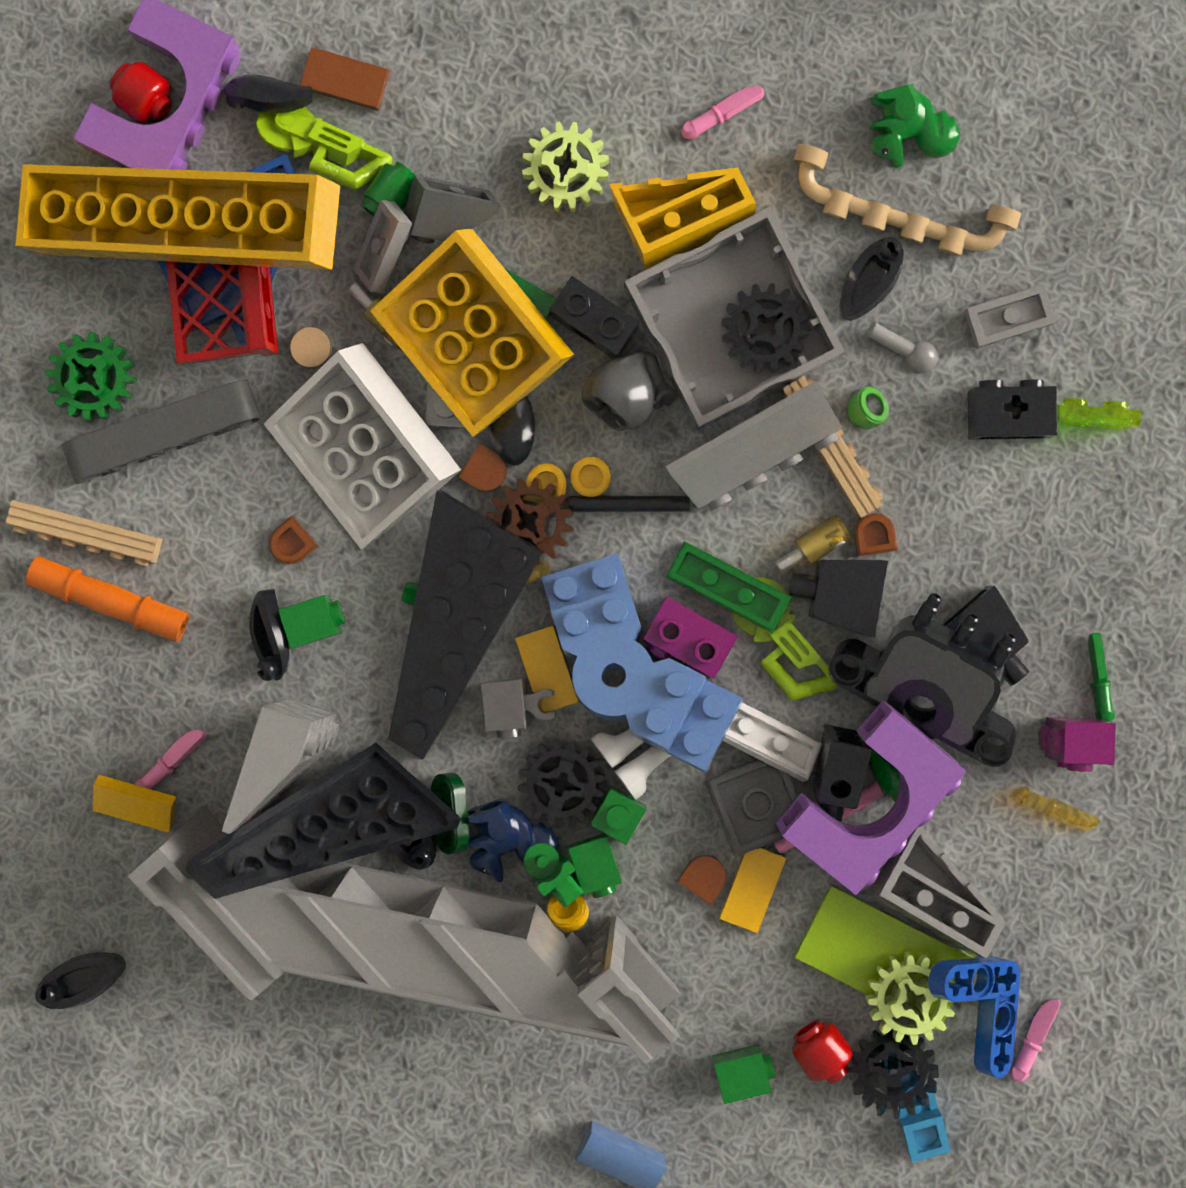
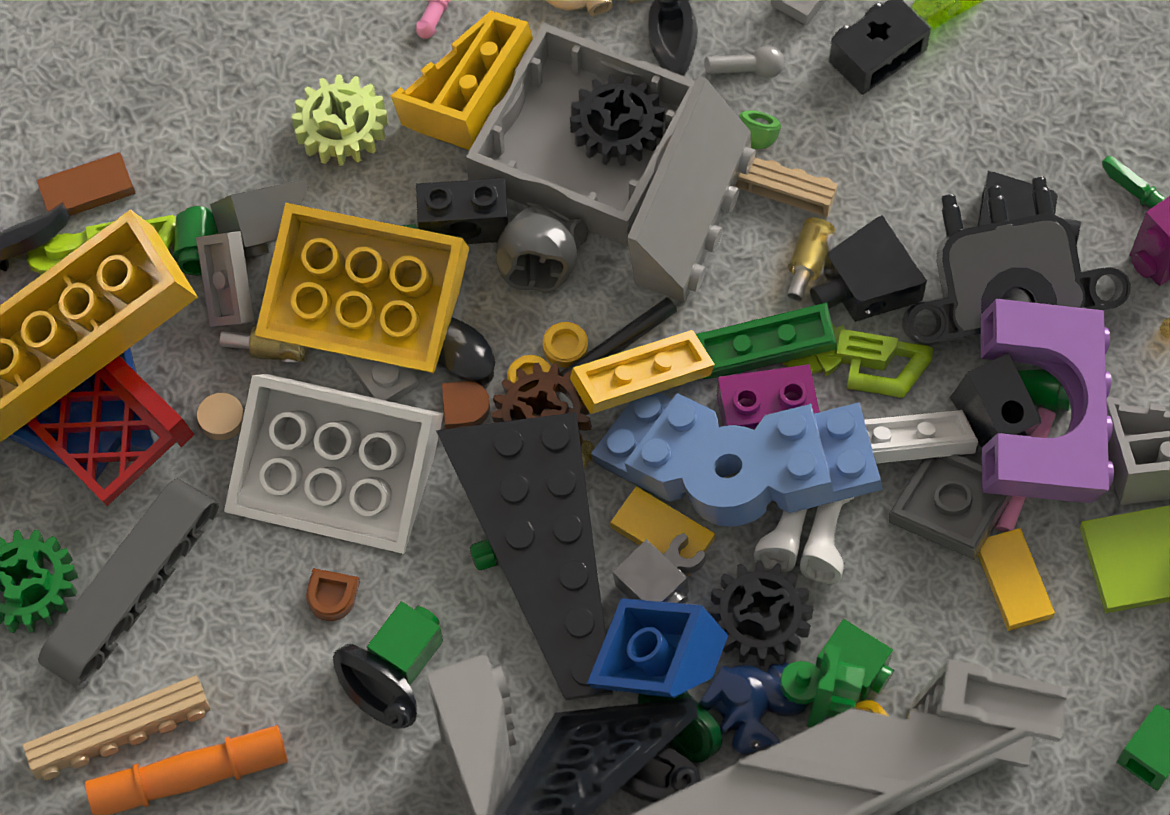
camera: 35 degrees left, 25 degrees down
green brick [590,785,646,845] -> none
dark orange tile [677,855,726,904] -> none
dark orange tile [853,513,898,557] -> none
none -> yellow plate [570,330,715,414]
none -> blue slope [587,598,728,697]

